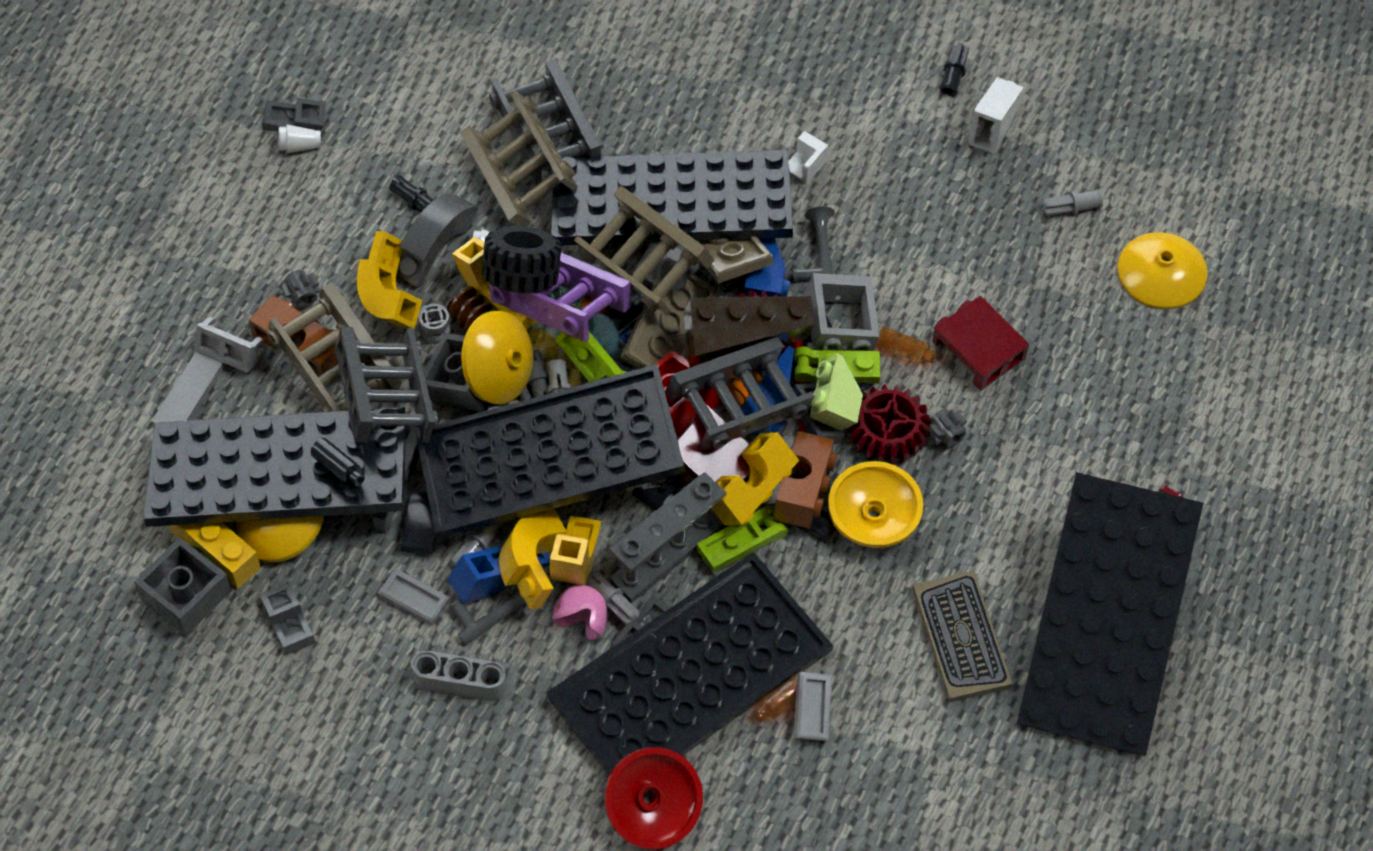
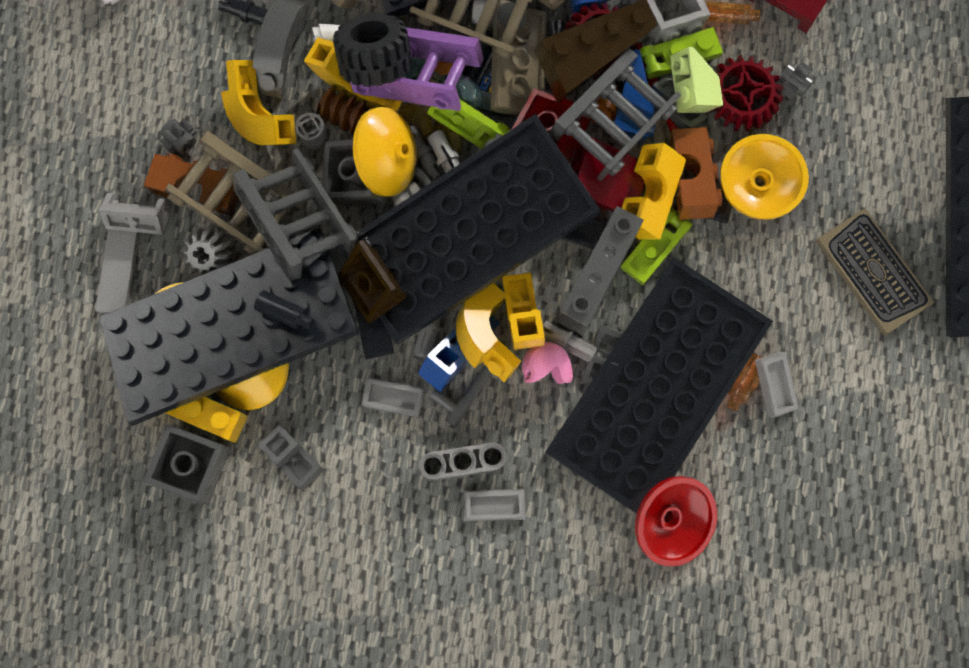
camera: 15 degrees left, 20 degrees up
none -> light grey gear [180,227,233,275]
none -> dark brown slope [338,240,407,324]
none -> light grey tile [464,489,525,521]

